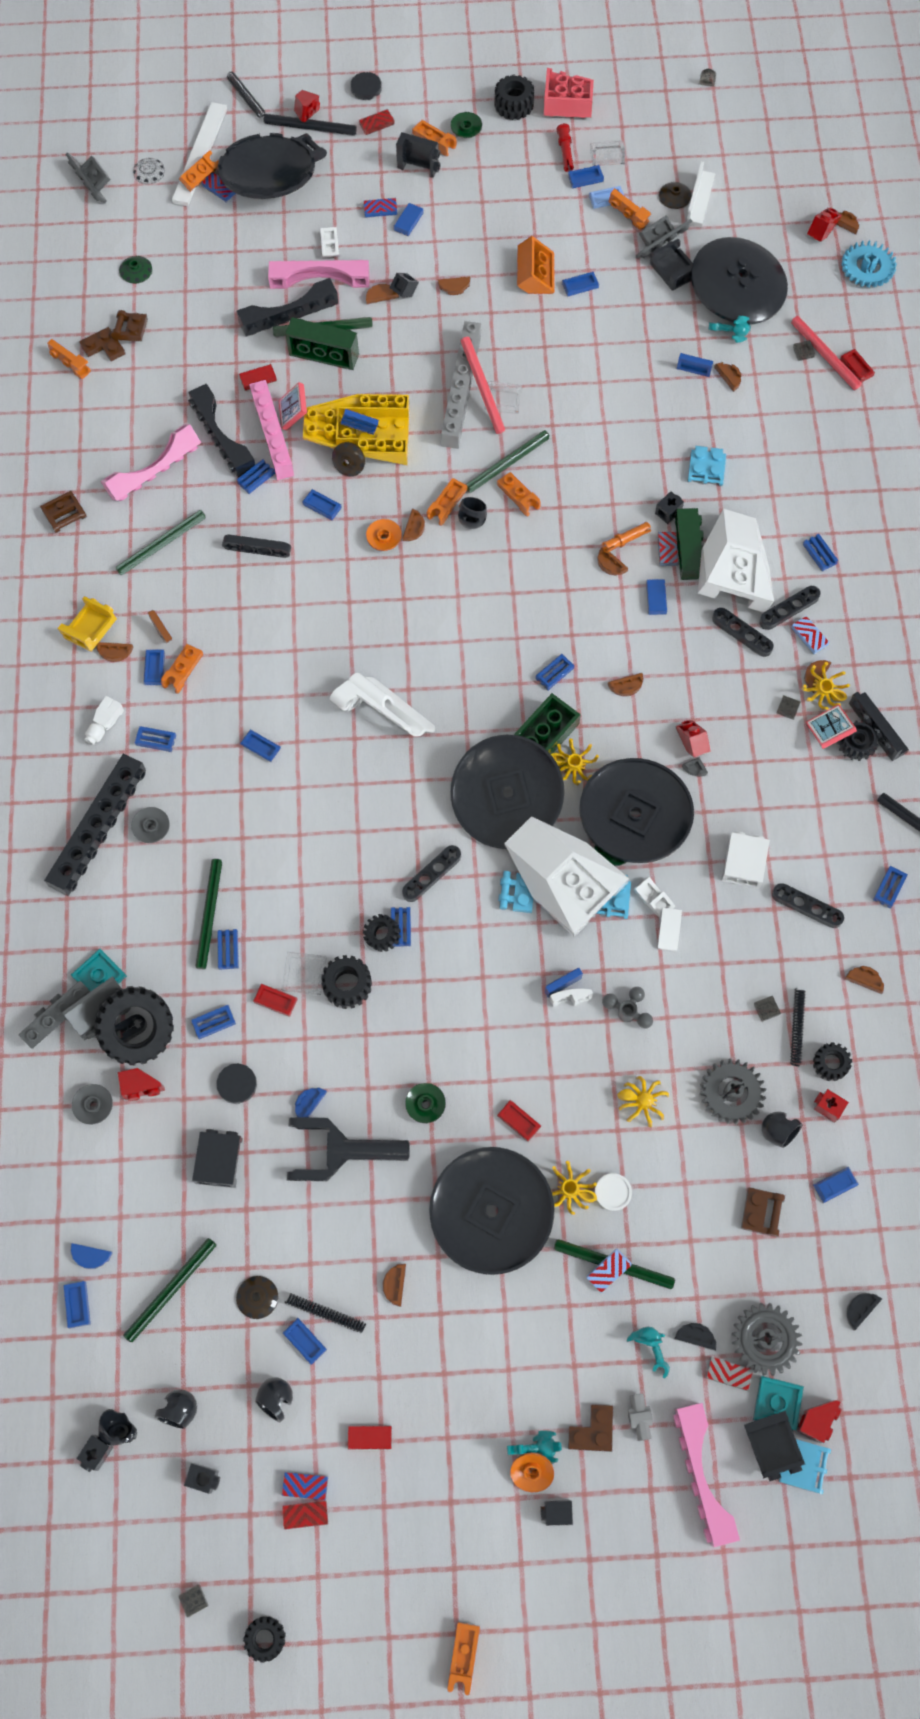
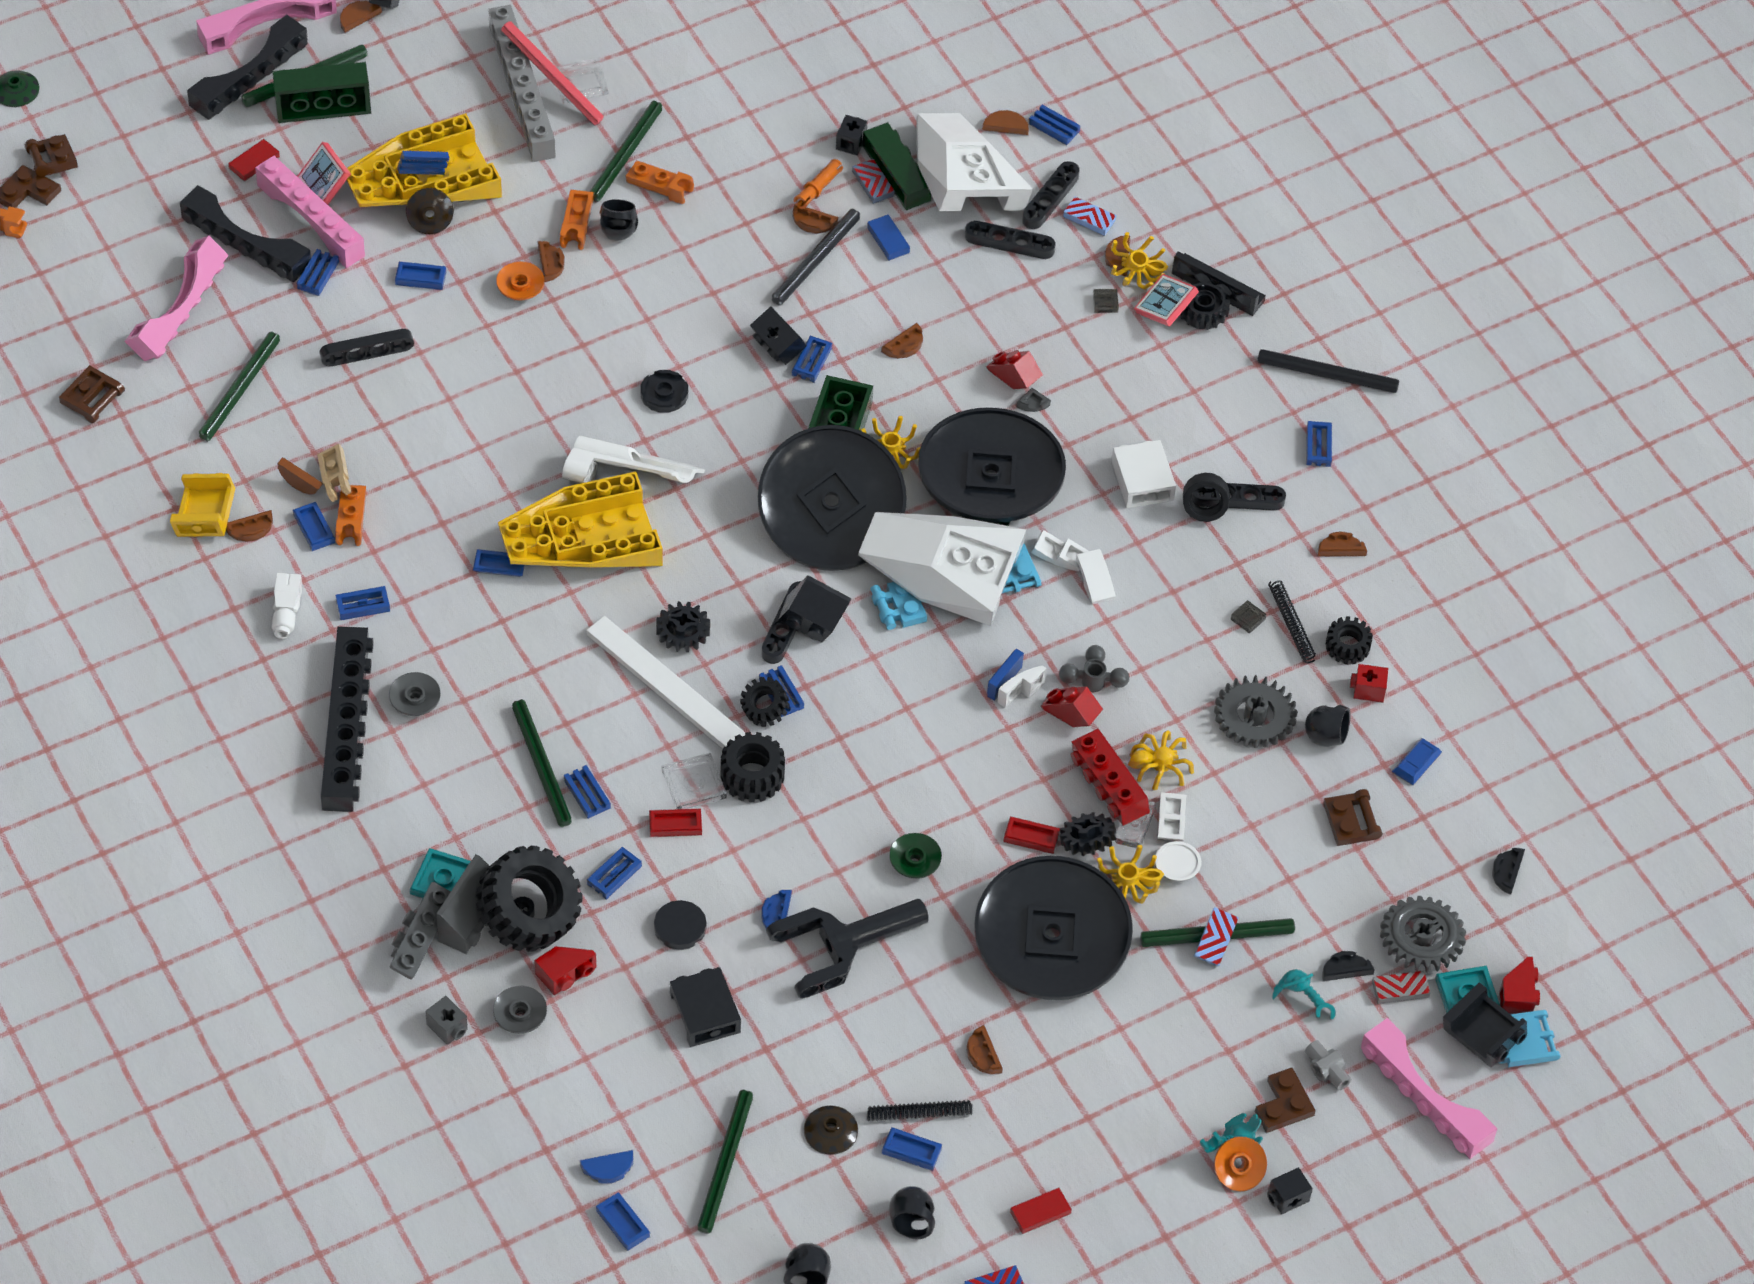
camera: 30 degrees left, 15 degrees down
medium azure plate [688,446,726,486] -> none
none -> tan hinge [317,444,352,502]
none -> dark grey brick [425,996,468,1045]
none -> yellow wedge [498,471,663,567]
none -> white tile [587,616,745,749]
none -> black tile [641,370,688,413]
none -> black gear [656,601,710,652]
none -> black brick [750,306,807,365]
none -> black axle [772,209,860,305]
none -> black slope [778,575,851,642]
none -> dark orange tile [982,110,1029,135]
none -> red slope [1041,686,1103,727]
none -> black gear [1060,812,1117,856]
none -> red brick [1070,729,1150,826]
none -> clear plate [1115,801,1156,848]
none -> white slope [1157,792,1187,841]
none -> black tyre [1183,472,1230,522]

